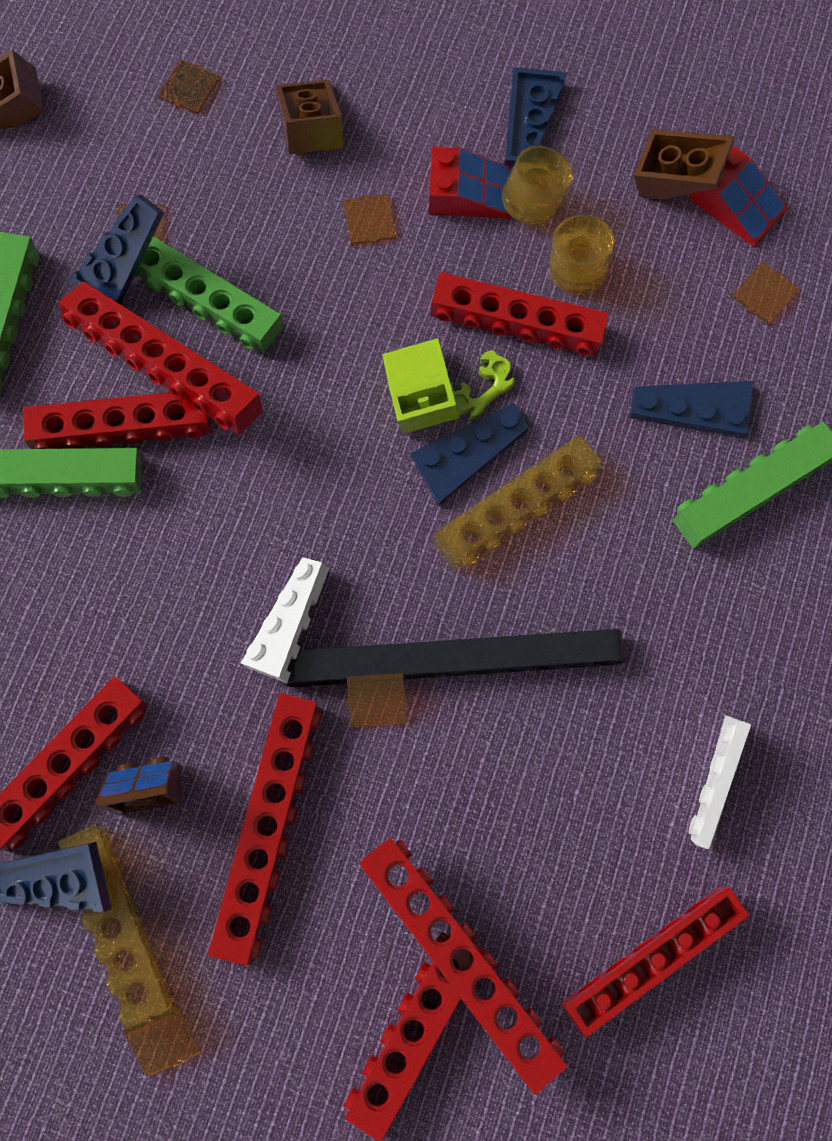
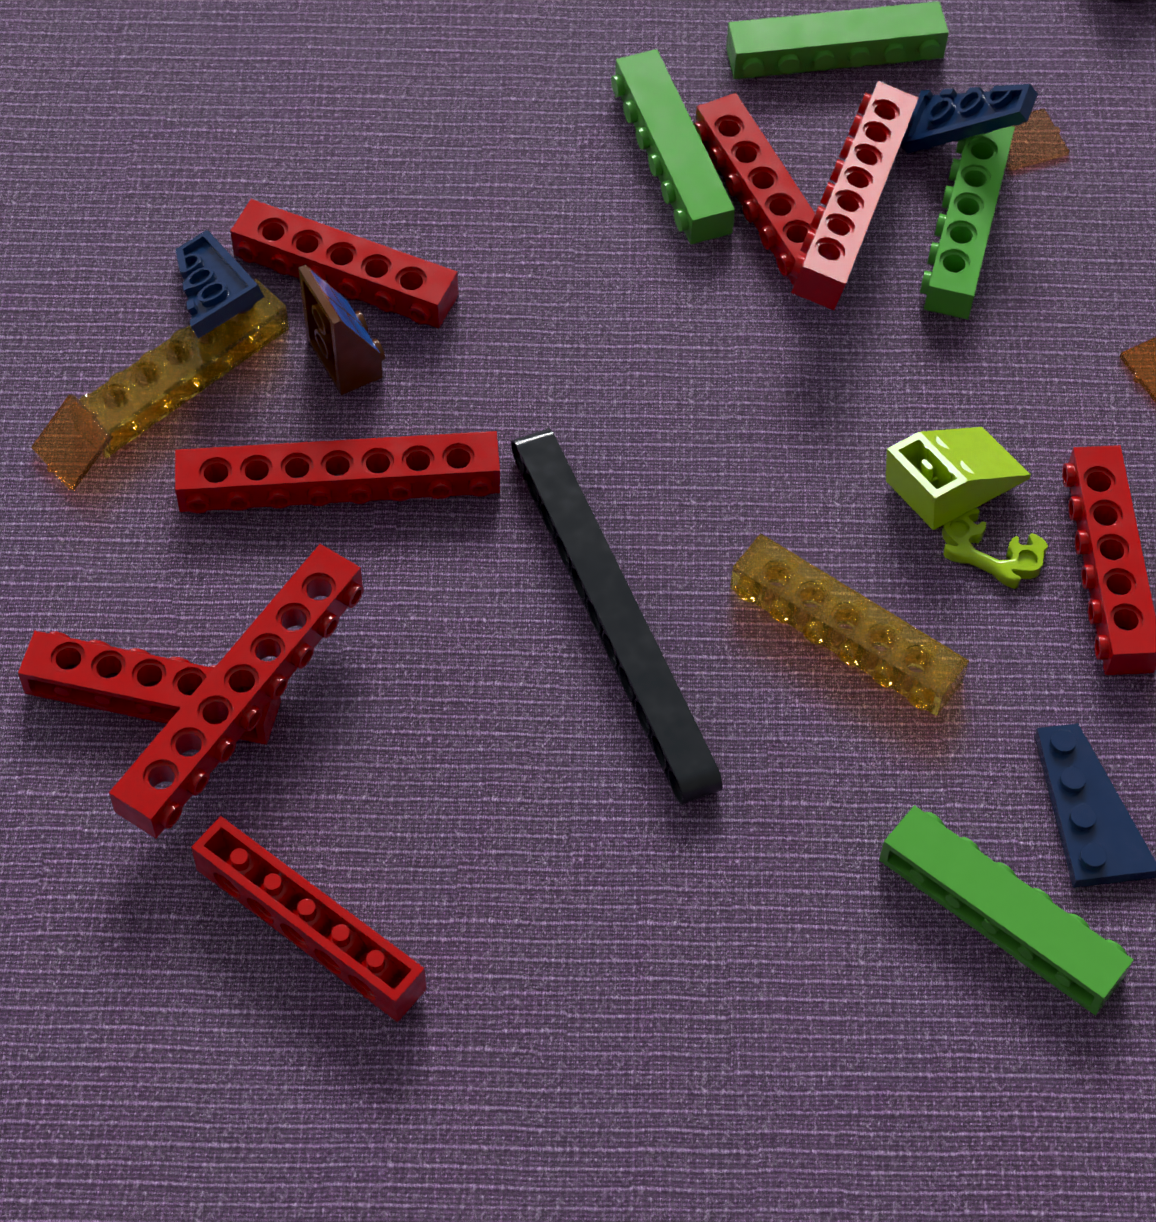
camera: 75 degrees right, 15 degrees down
white wing [241,557,329,683] -> none
clear orange piece [346,673,408,727] -> none
dark blue wing [410,403,529,507] -> none
white wing [689,715,751,850] -> none

